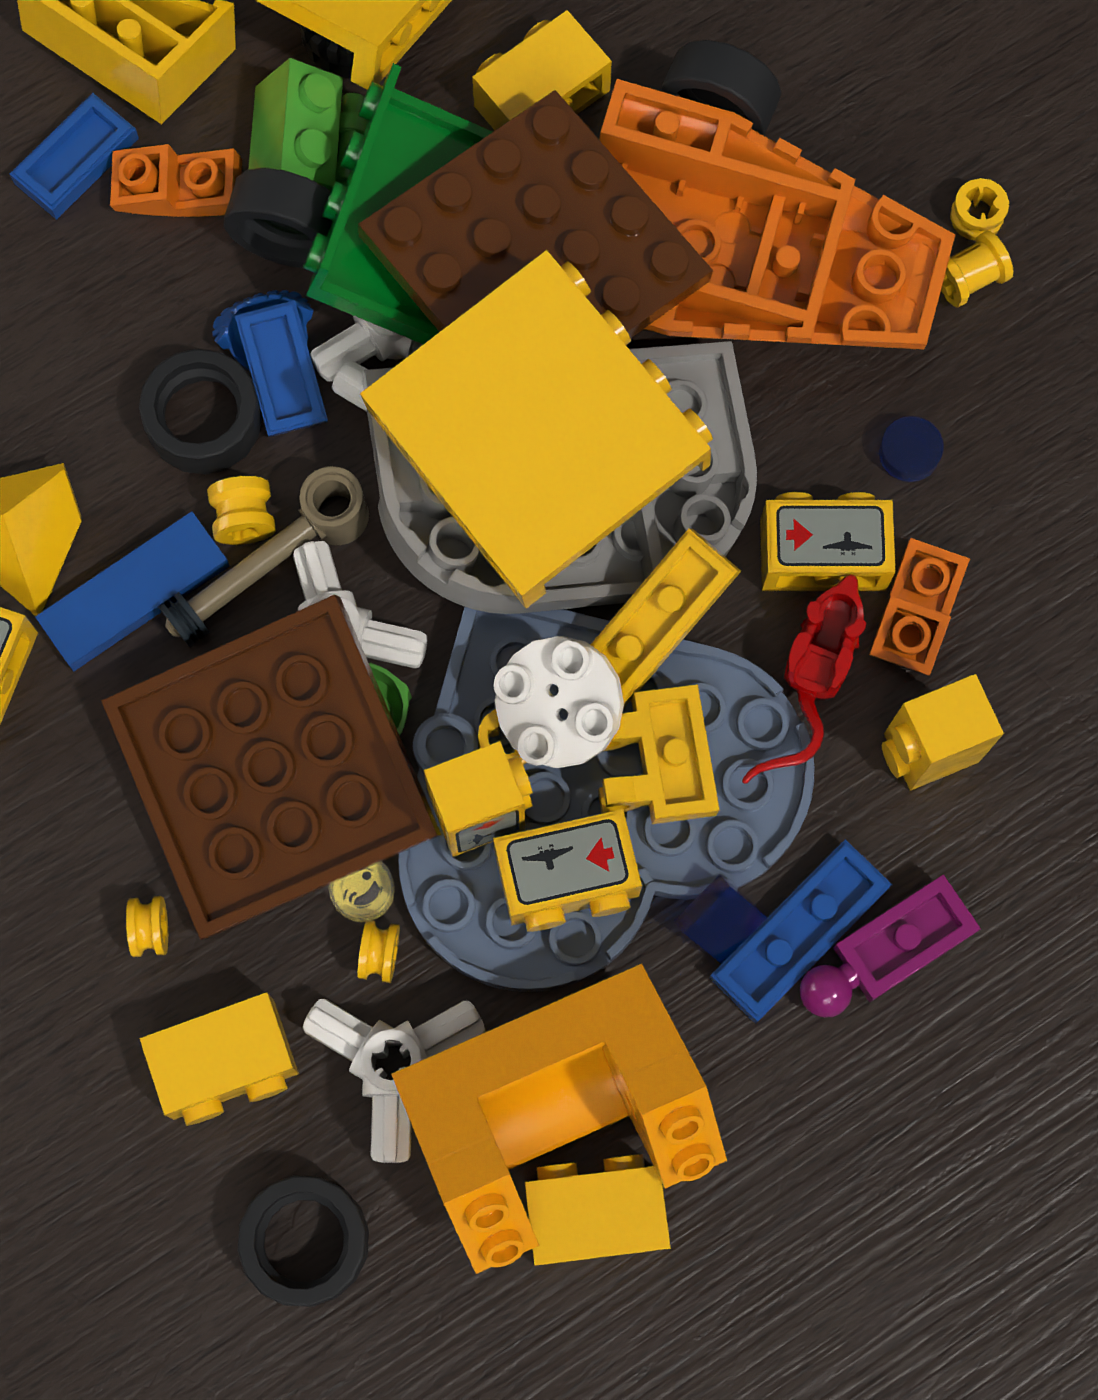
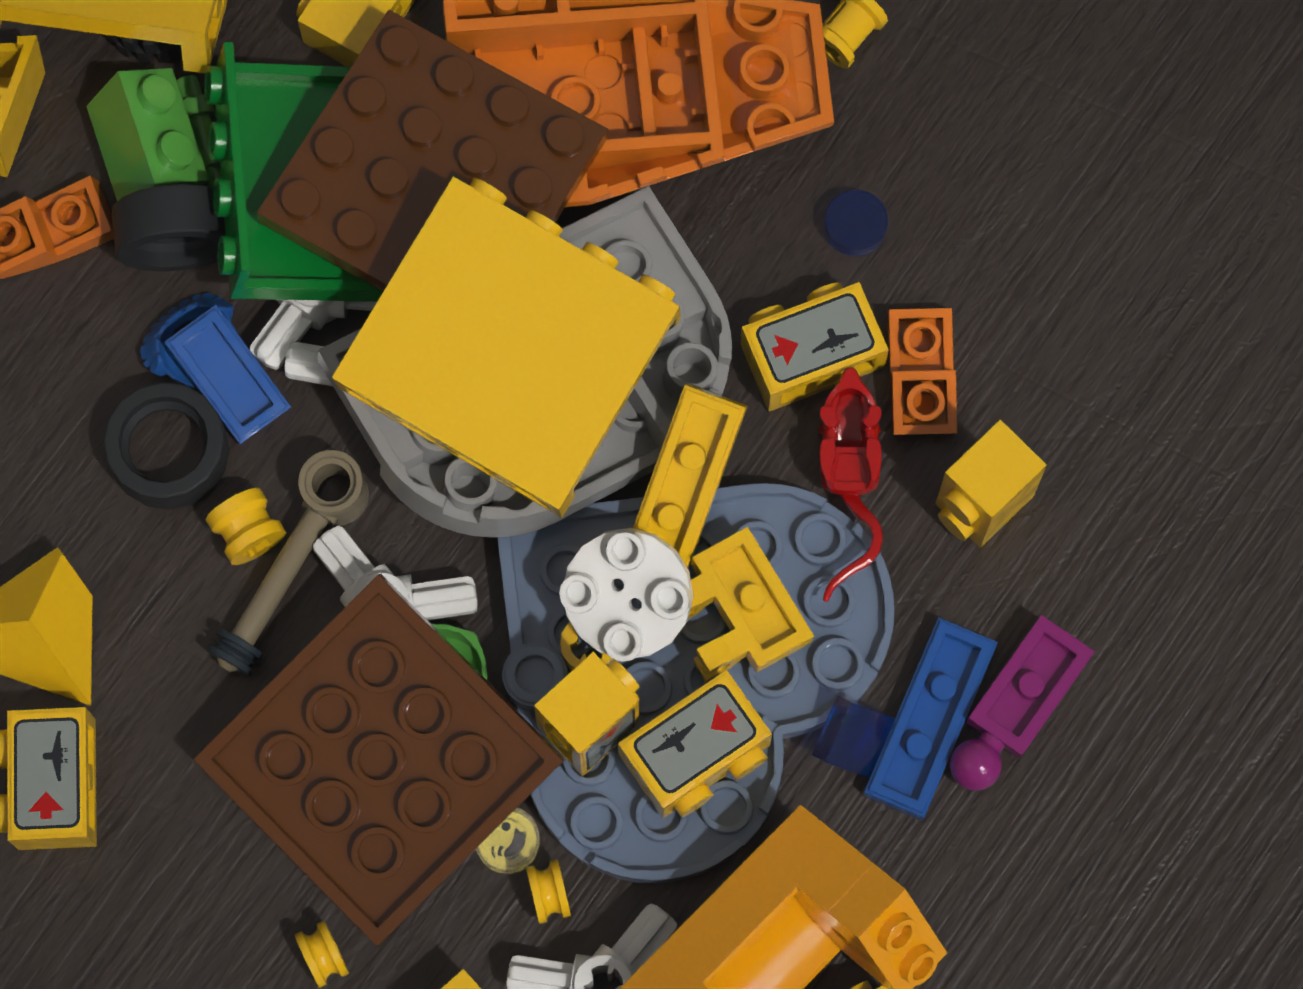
camera: 20 degrees left, 0 degrees up
blue tile [35,512,230,672] -> none

